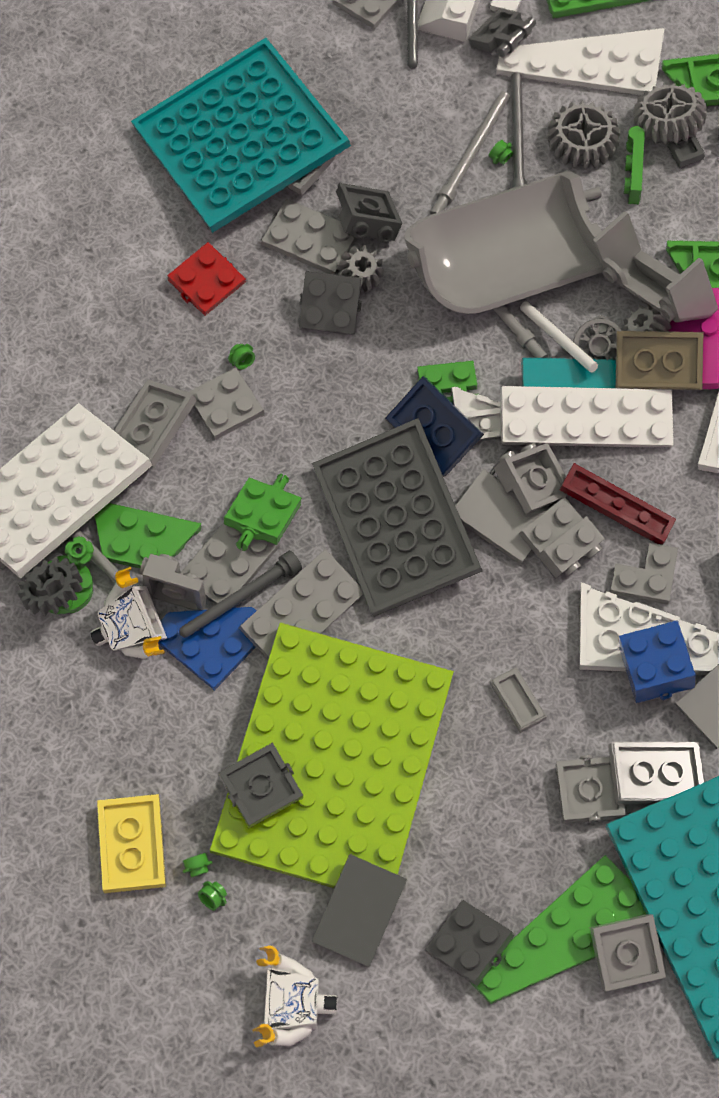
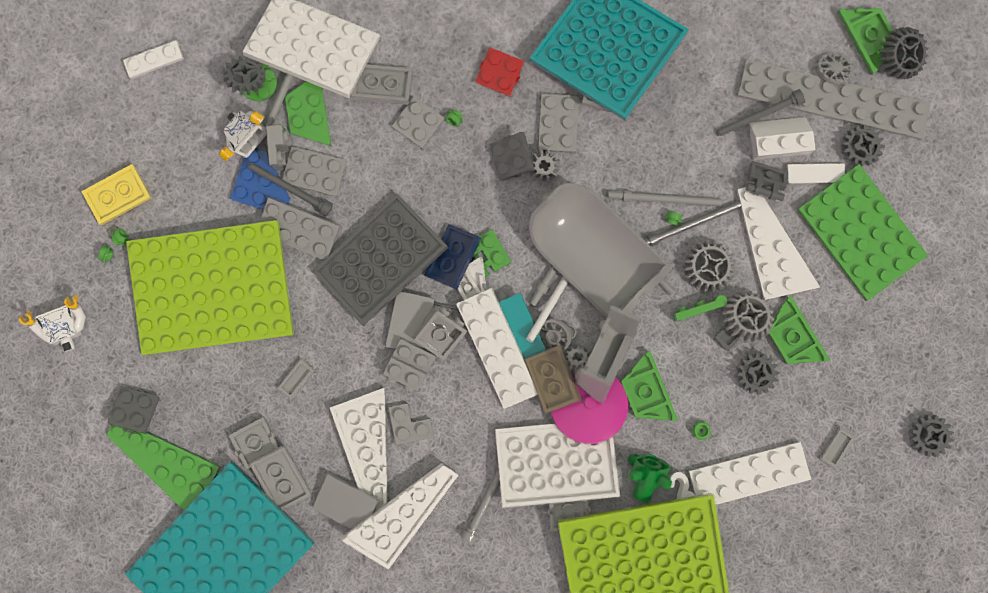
camera: 65 degrees right, 20 degrees up
bright green plate [65,537,94,565] -> none
dark grey plate [218,743,303,828] -> none
bright green plate [224,474,302,551] -> none
dark grey tile [312,854,407,967] -> none
dark grey plate [336,183,403,243] -> none
dark red plate [559,463,676,545] -> none
light grey plate [590,914,666,991] -> none
blue brick [619,620,696,703] -> none

